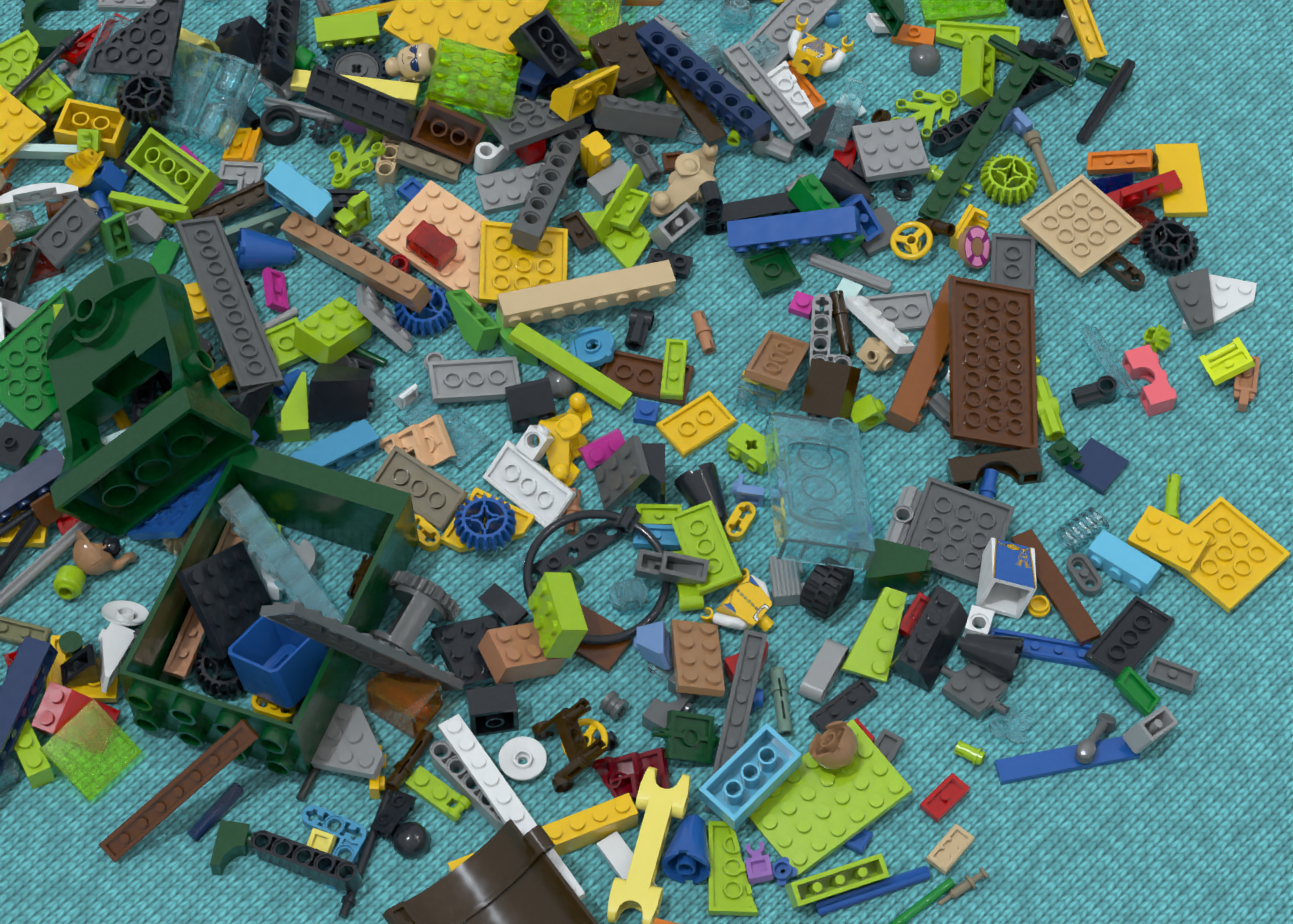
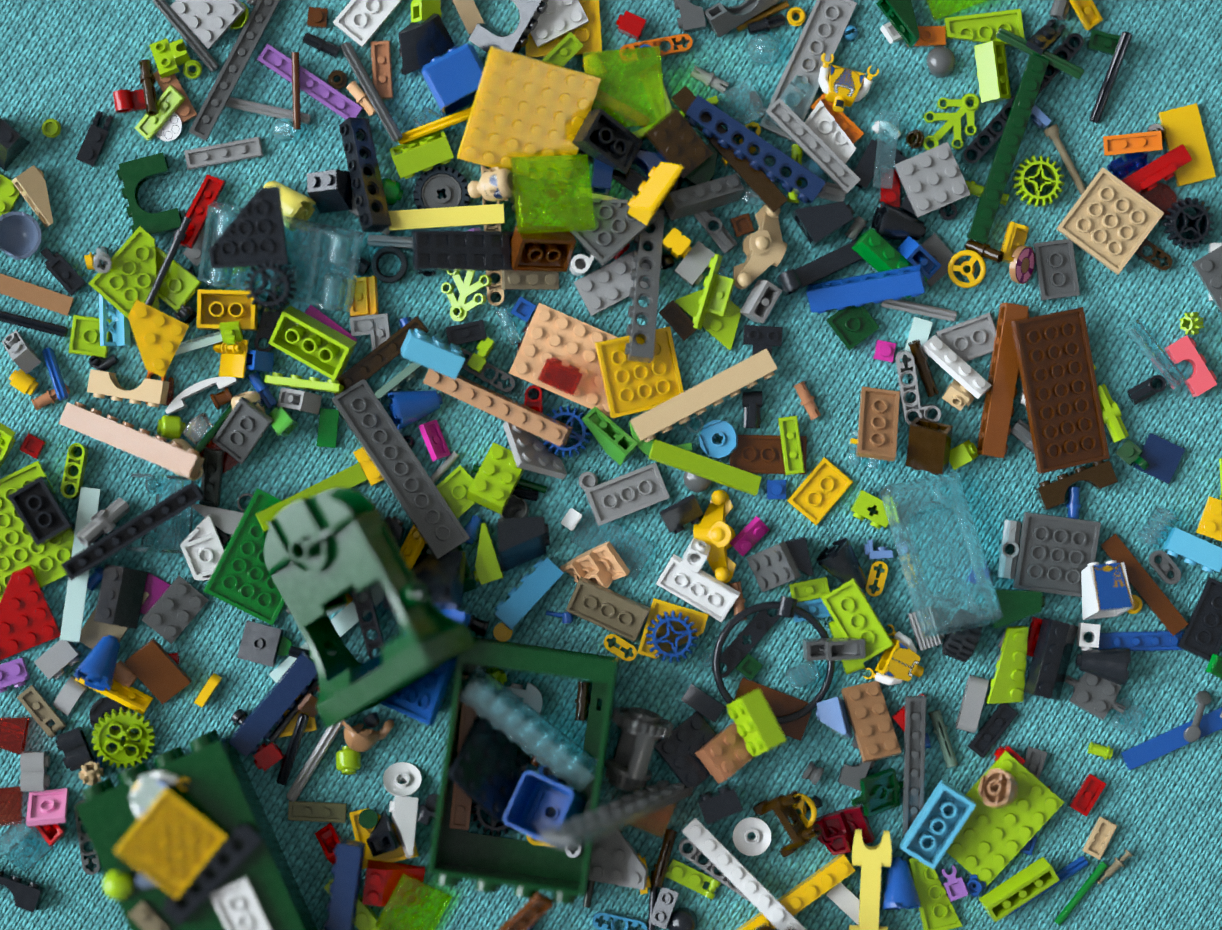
camera: 15 degrees left, 30 degrees up
none -> black slope [792,202,855,247]

